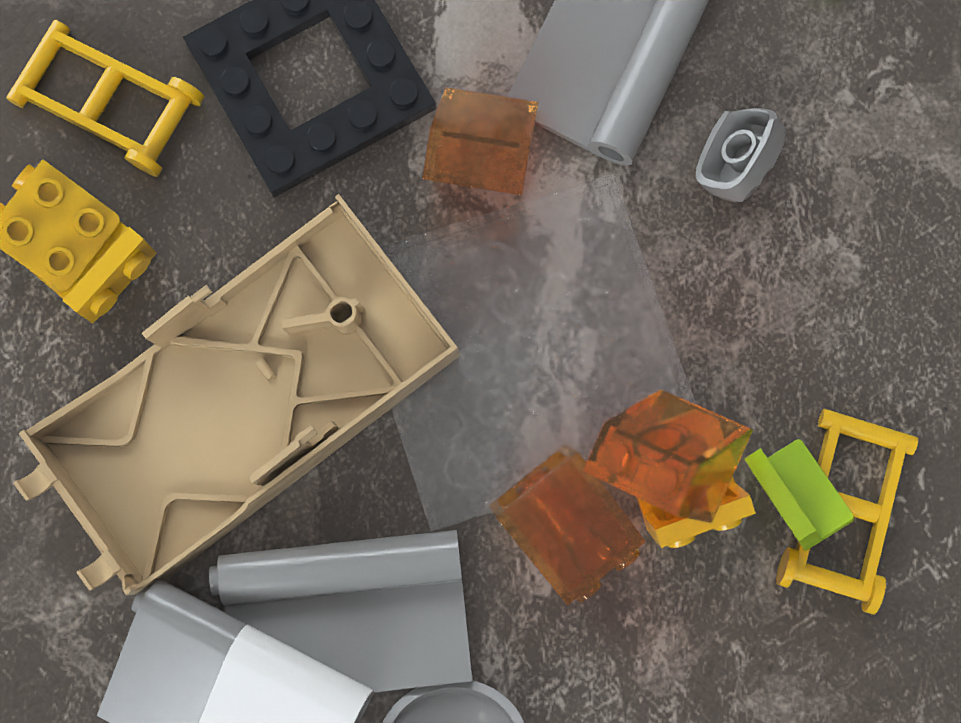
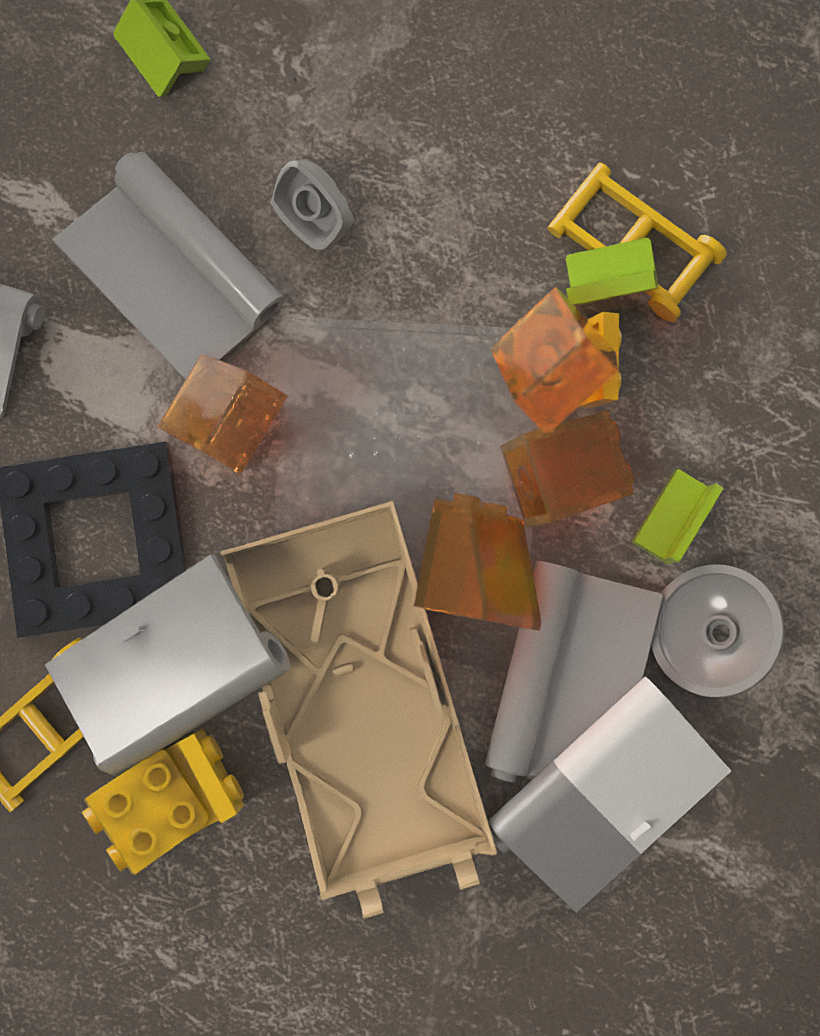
camera: 70 degrees left, 5 degrees up
none -> light grey door [45,554,290,776]
none -> clear orange slope [414,493,541,631]
none -> lime panel [631,469,723,564]

